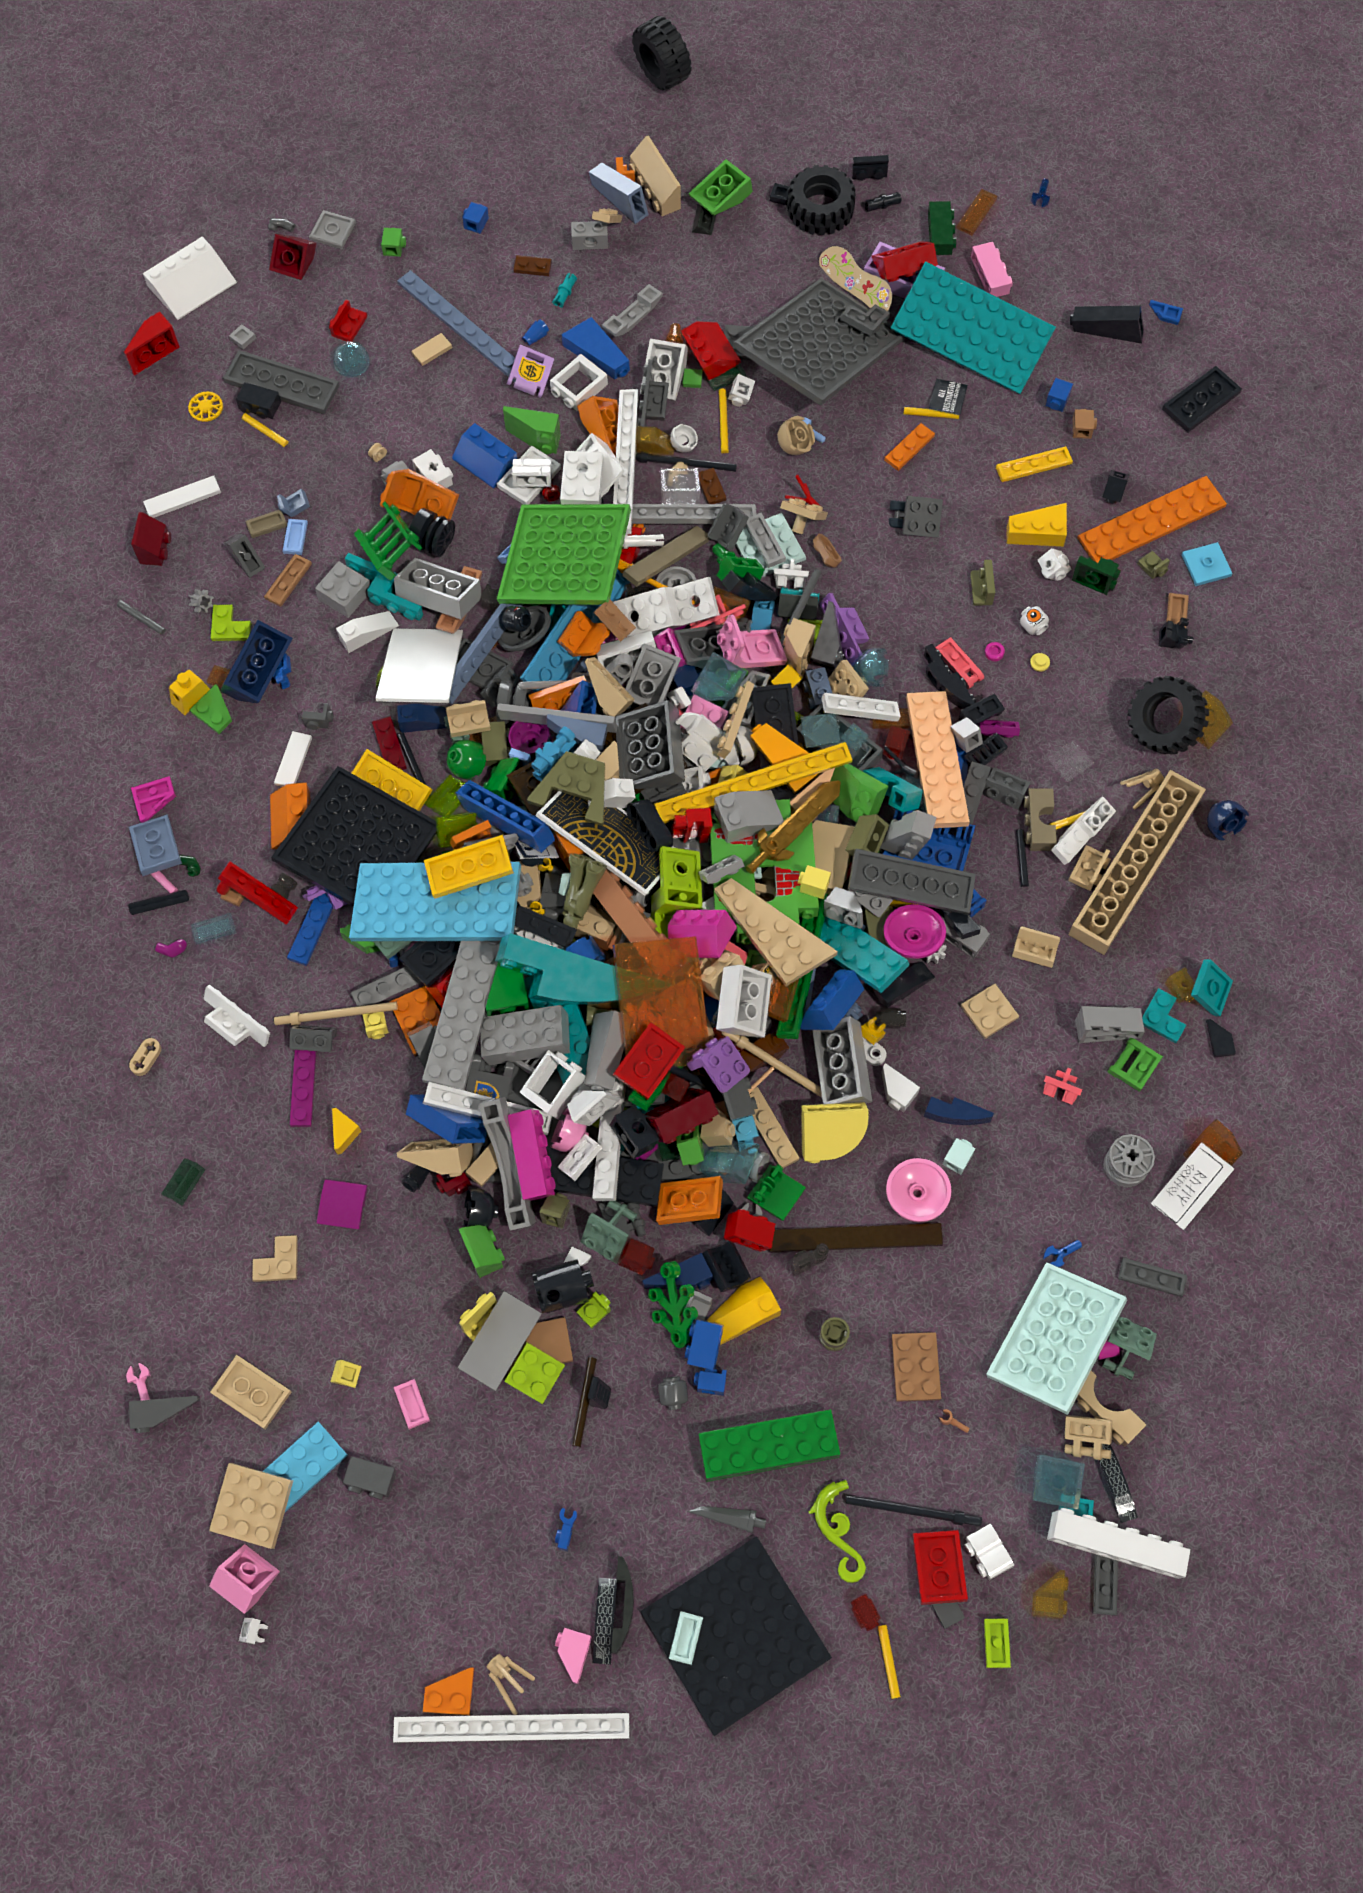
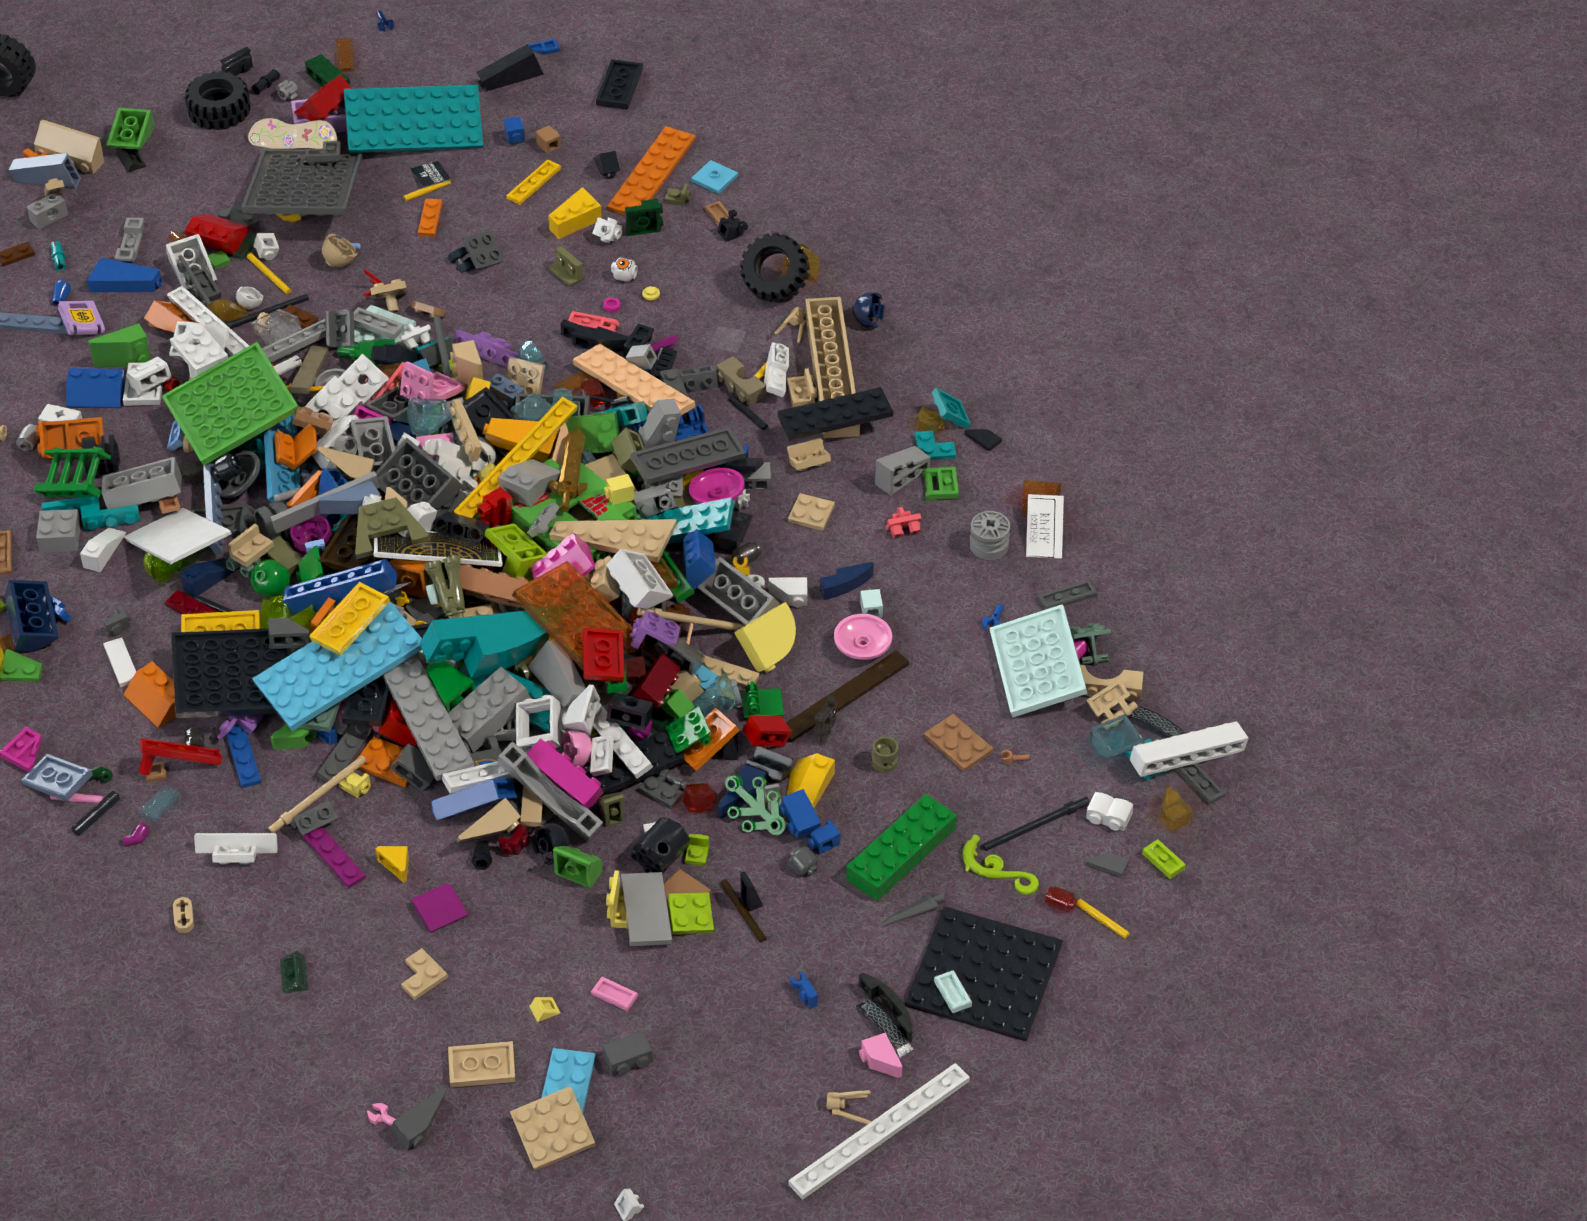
camera: 40 degrees left, 20 degrees down
bright pink slope [209,1544,280,1614] -> none
orange wing [423,1667,474,1715] -> none
dark azure hips [531,726,577,782] -> none
white window [550,354,608,411] -> none
sand green plate [581,1201,638,1264] -> none
black plate [770,183,789,205] -> none
flat silver slope [811,601,844,669] -> none
white plate [821,693,901,722] -> none
red plate [912,1530,968,1605] -> none
bright pink brick [971,242,1013,297] -> none
none -> dark grey slope [268,618,309,649]
none -> light grey gear [277,80,298,100]
none -> green hinge [666,707,711,754]
none -> black plate [778,387,893,441]

